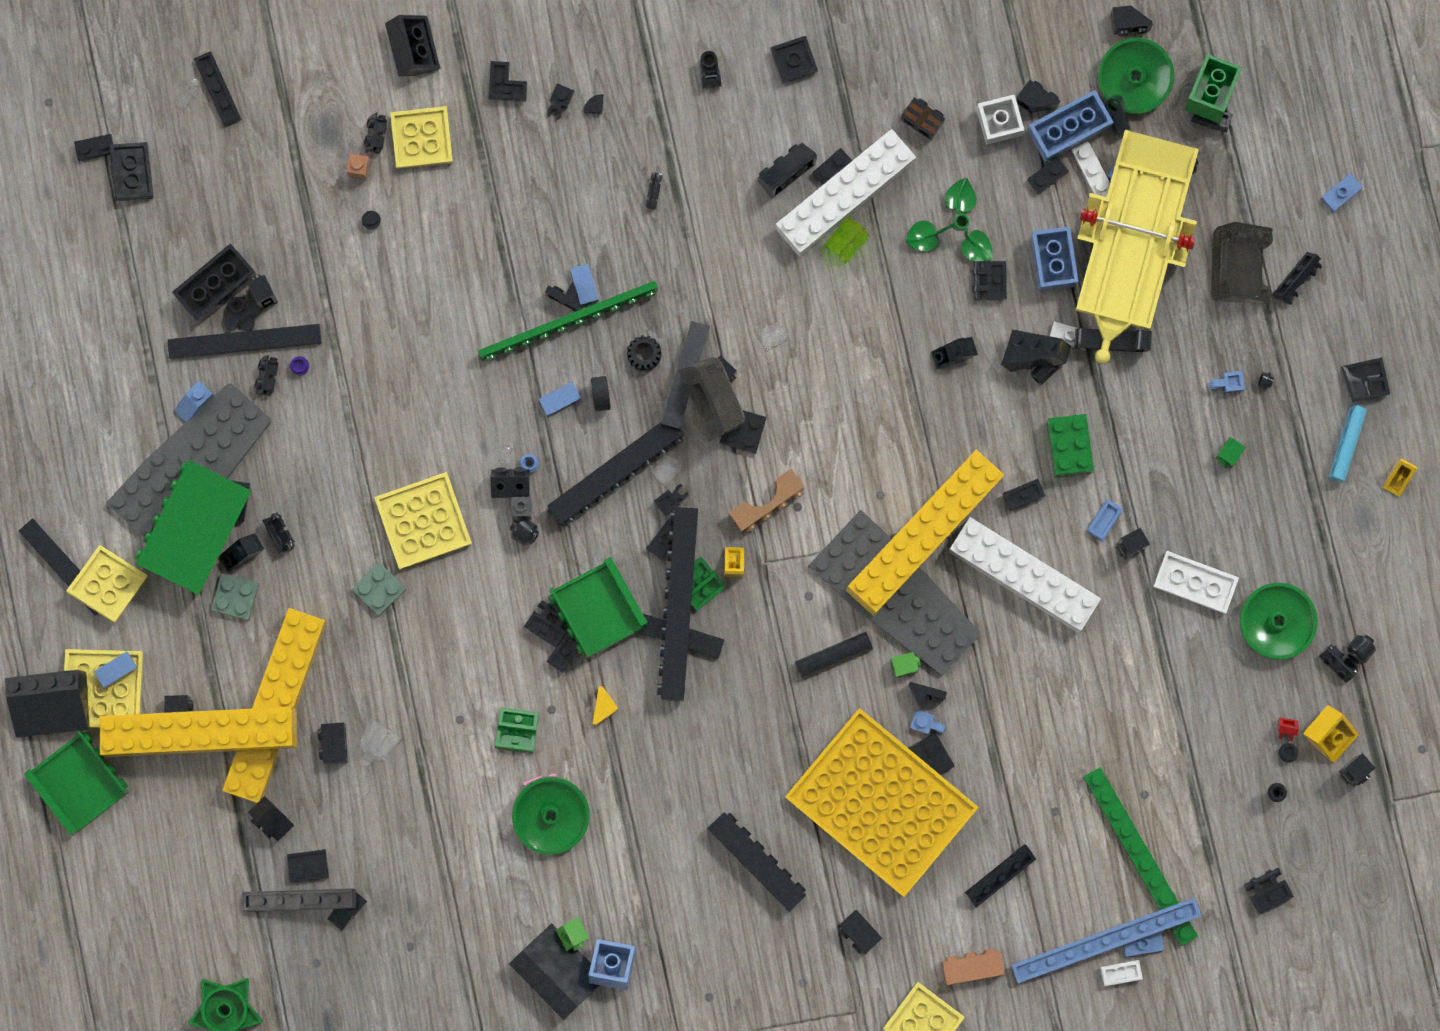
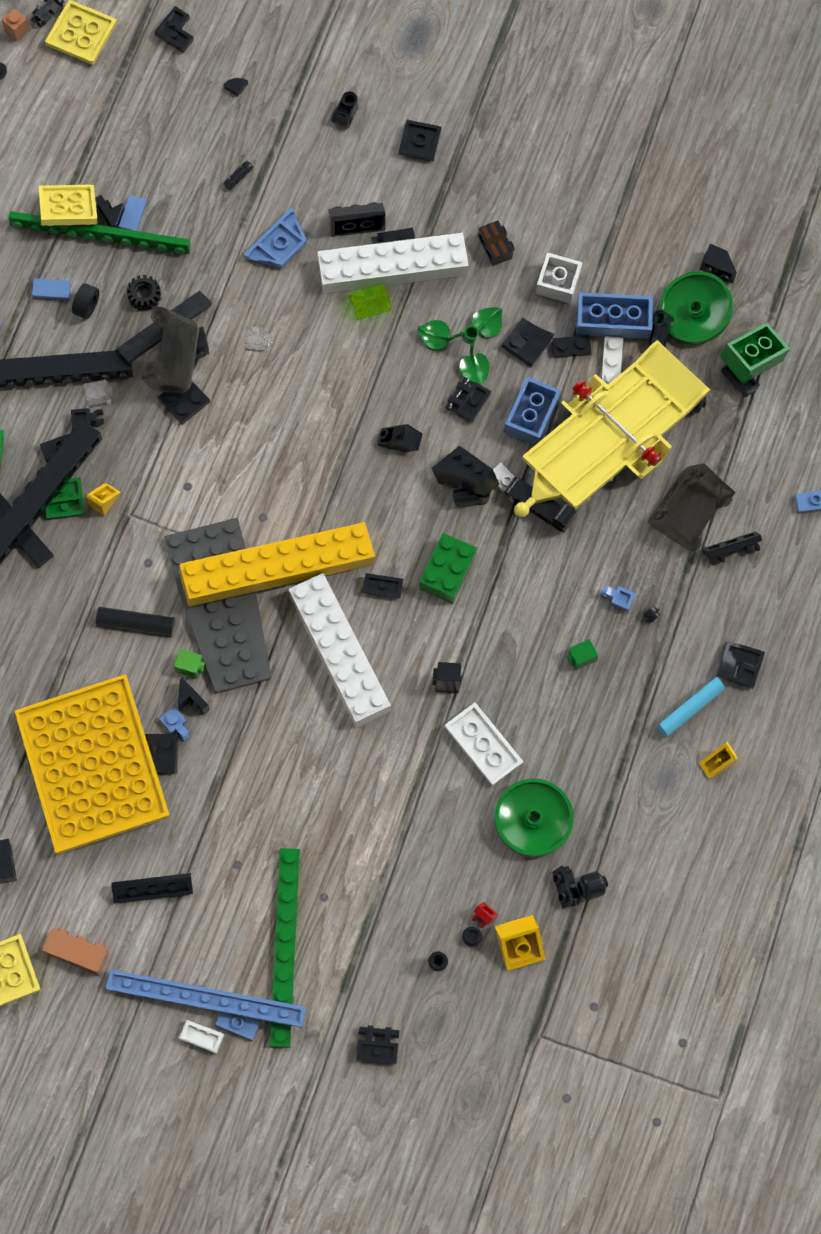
camera: 30 degrees right, 10 degrees down
black plate [547,83,574,120] -> none
medium nougat arch [728,469,804,533] -> none
black slope [1016,80,1060,113] -> none
medium blue tile [1086,499,1123,542] -> none
black brick [1339,753,1375,786] -> none
none -> light yellow plate [39,185,97,226]
none -> medium blue wing [244,207,307,268]
none -> black plate [501,318,555,367]

